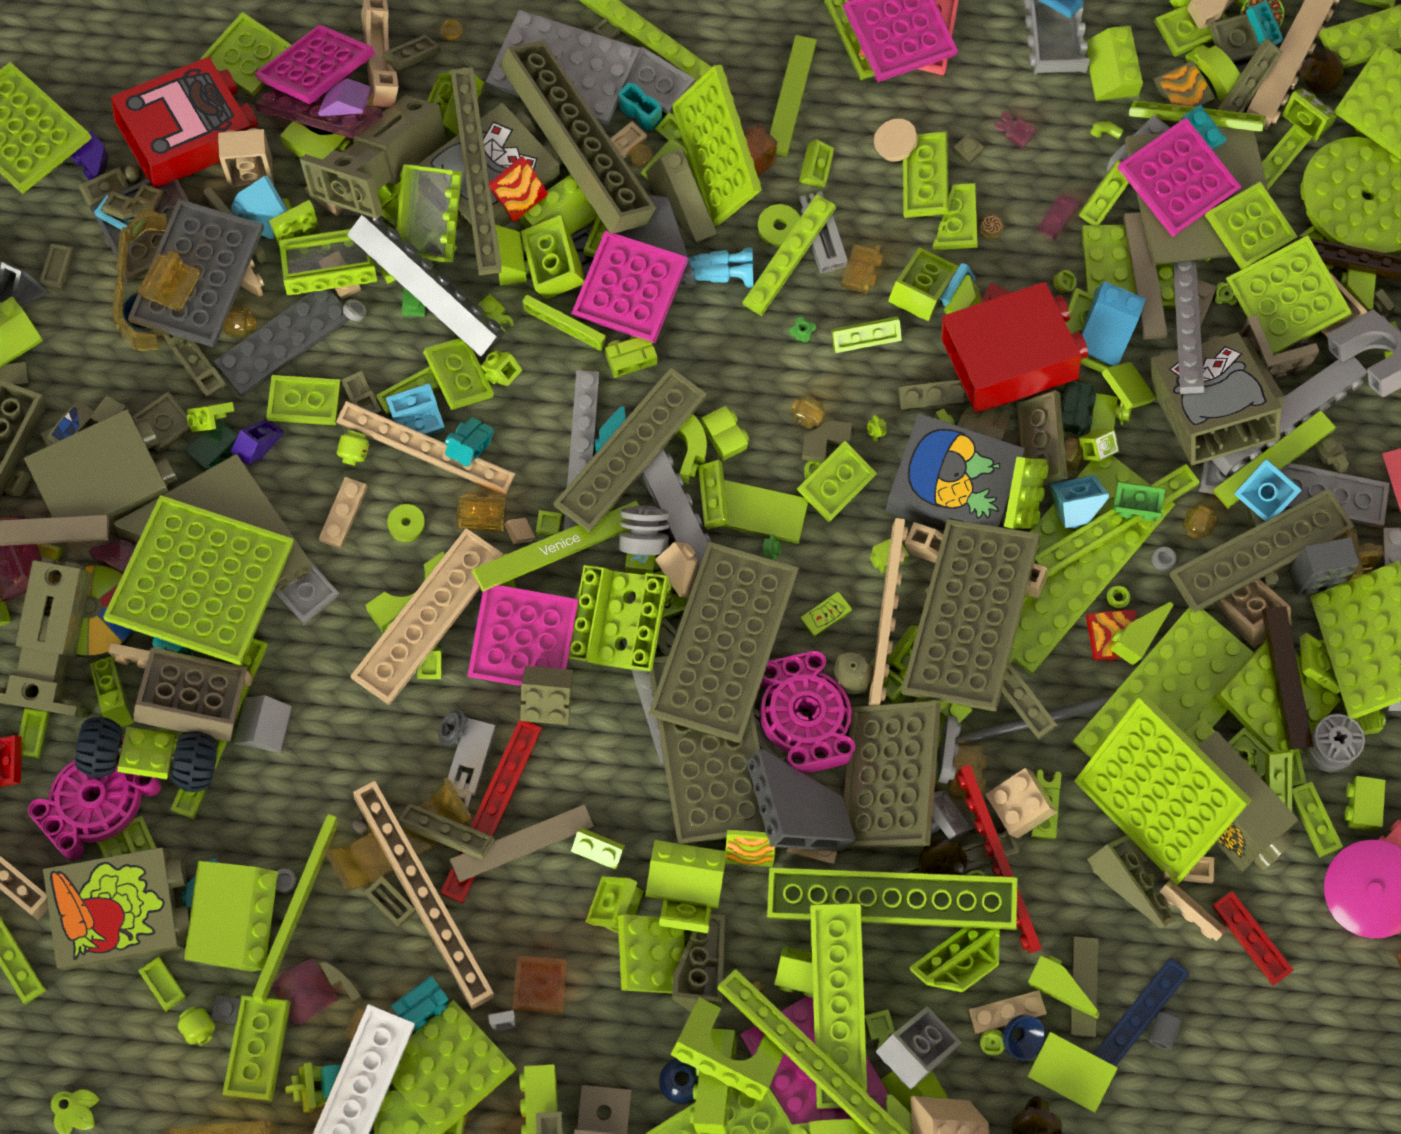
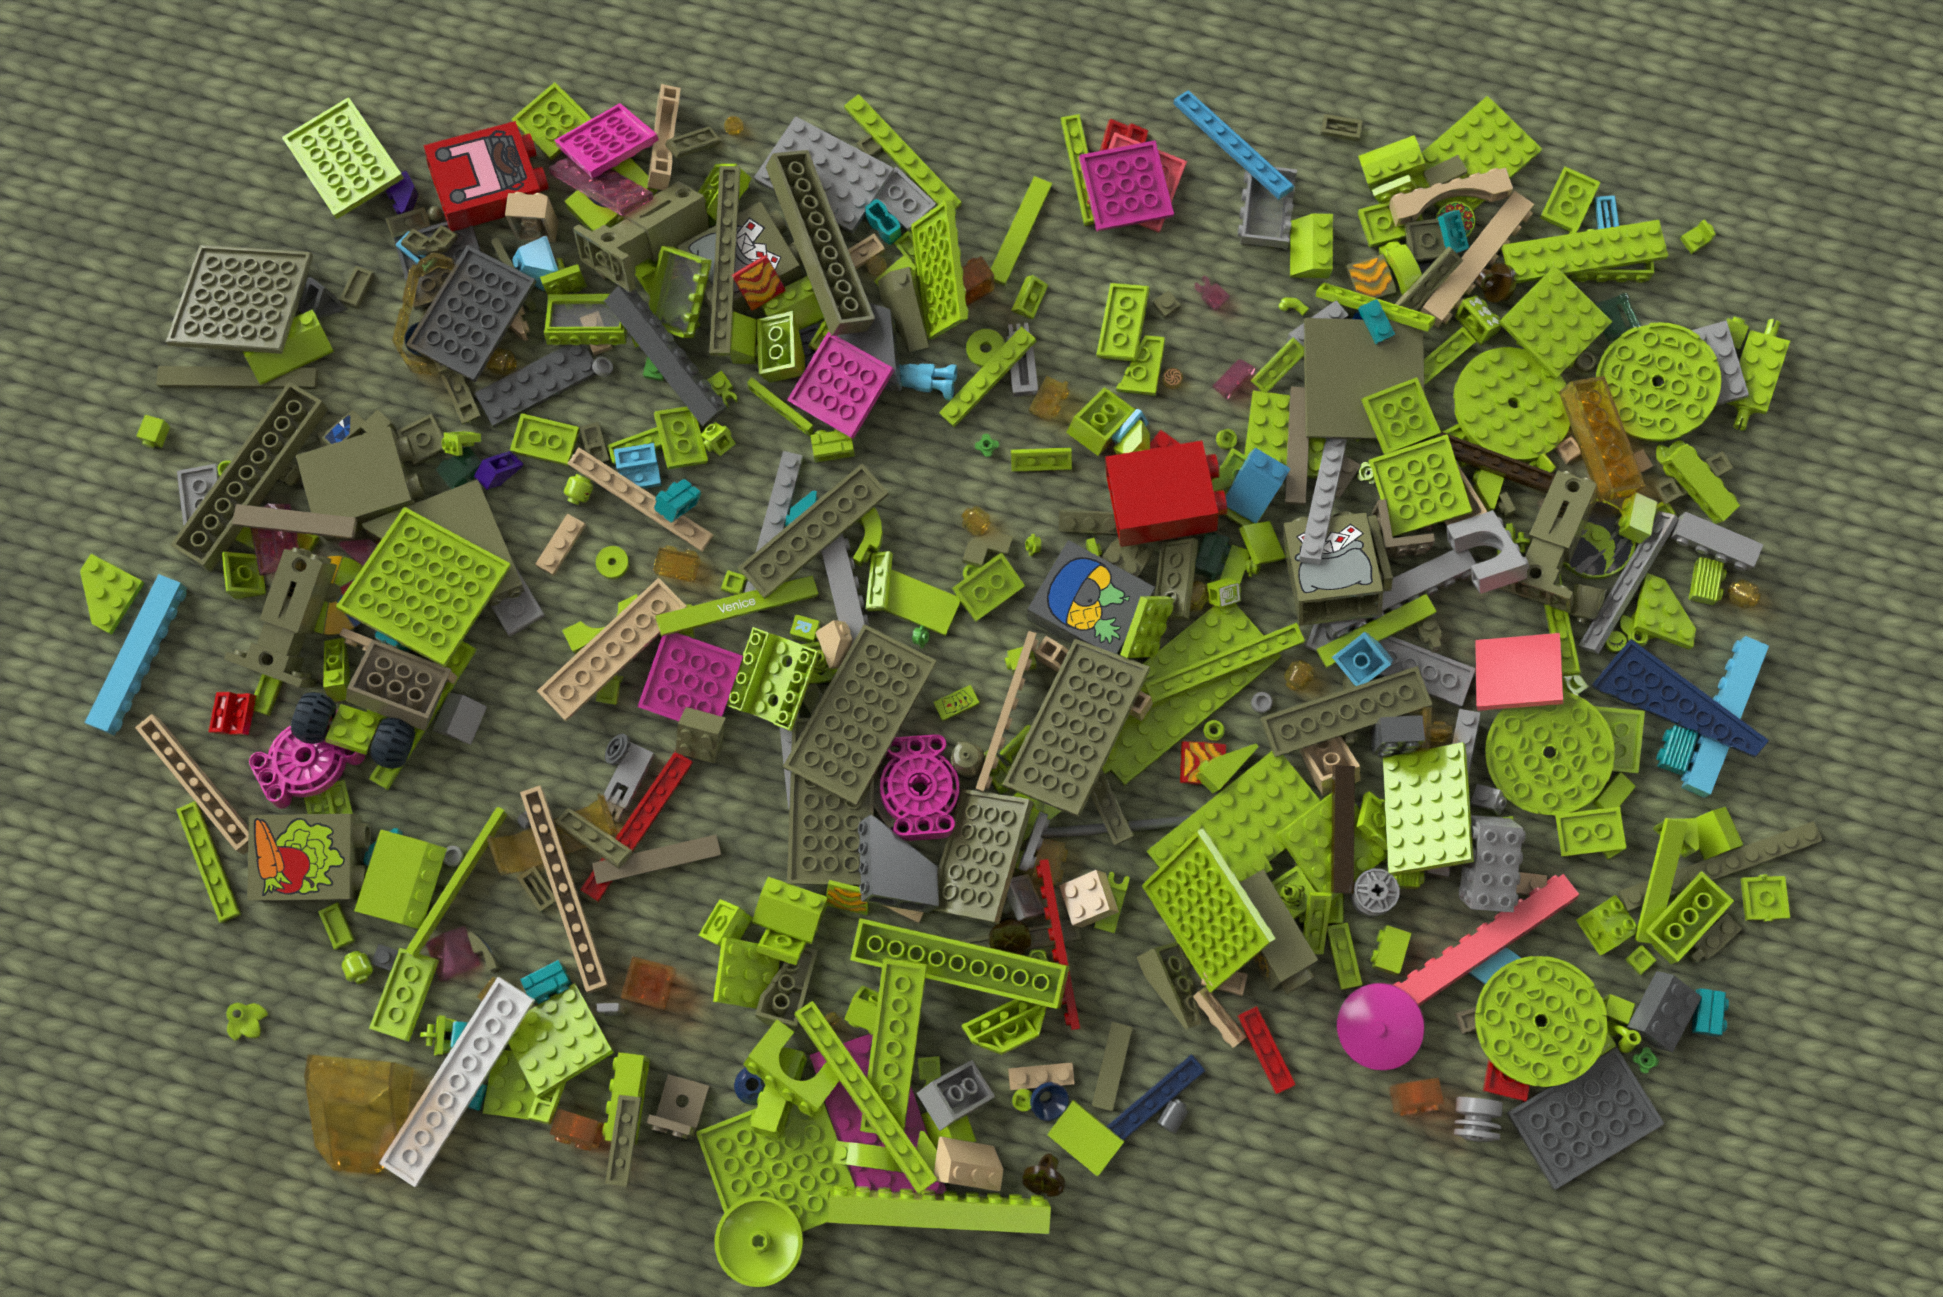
camera: 15 degrees right, 5 degrees up
clear yellow bracket [137,250,201,312] -> none
medium lavender slope [318,78,372,116] -> none
tan tile [504,518,535,544] -> none
plate [571,827,625,870] -> none
light grey wheel [619,506,670,555] -> none
lime brick [701,406,749,461] -> none
tan tile [874,119,918,161] -> none
lime slope [1028,955,1100,1019] -> none
medium azure slope [1050,475,1109,528] -> none
bright green bracket [1113,482,1165,521] -> none
dark pink plate [1117,118,1241,237] -> none

